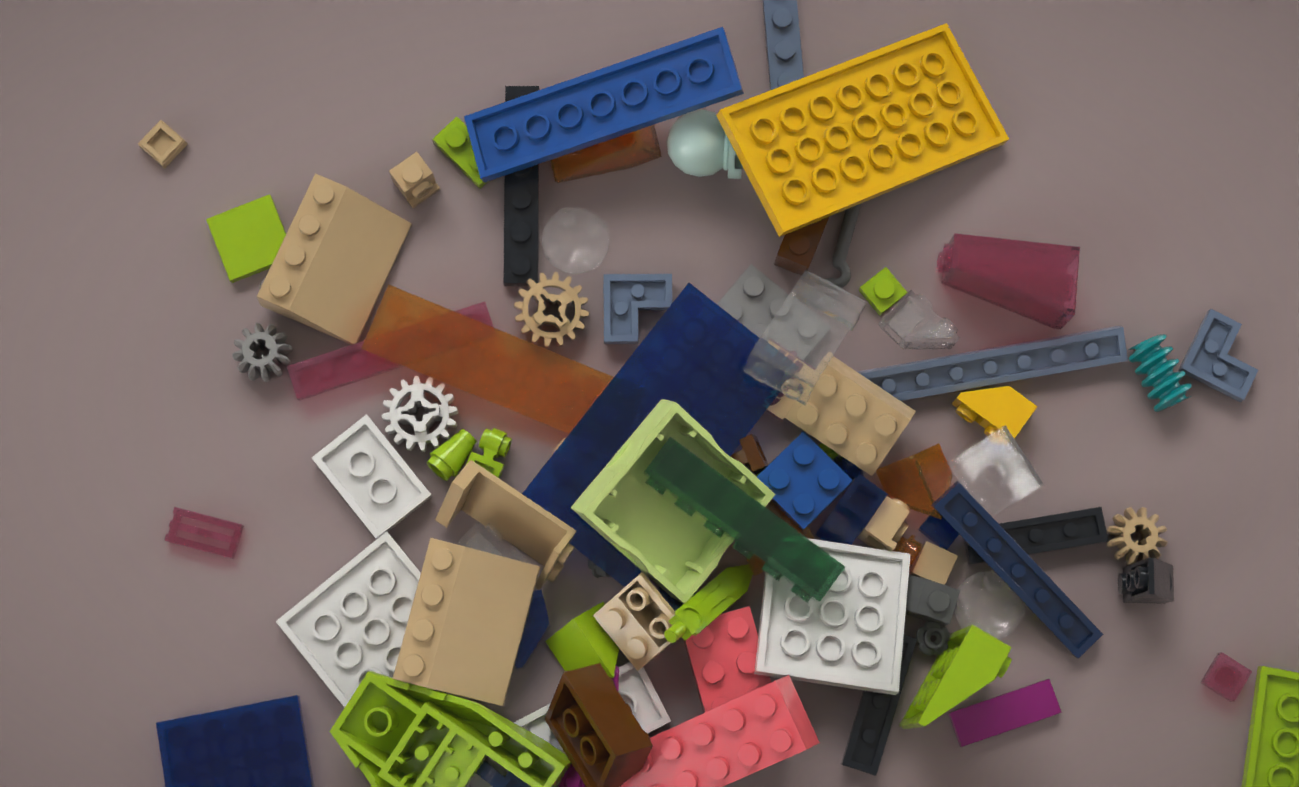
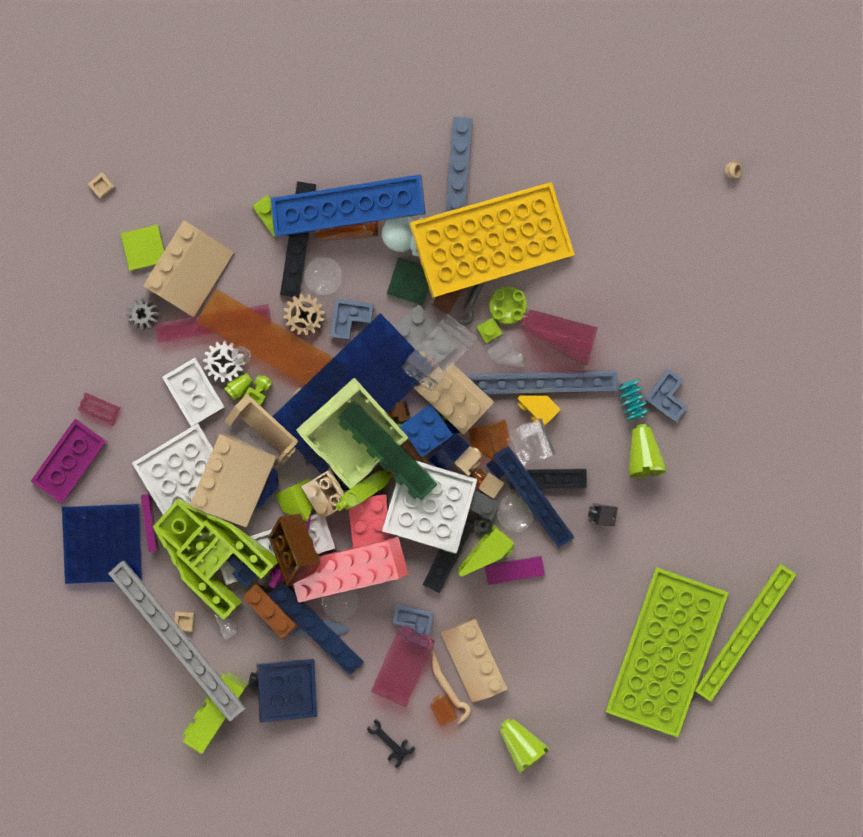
camera: 15 degrees right, 10 degrees up
tan brick [389,152,440,208] -> none
tan gear [1106,507,1167,566] -> none
clear pink plate [1200,652,1252,702] -> none
none -> magenta plate [30,419,107,504]
none -> magenta tile [141,493,159,552]
none -> clear cone [232,346,251,365]
none -> clear green plate [387,258,429,306]
none -> lime dish [489,286,527,324]
none -> lime cone [628,424,667,478]

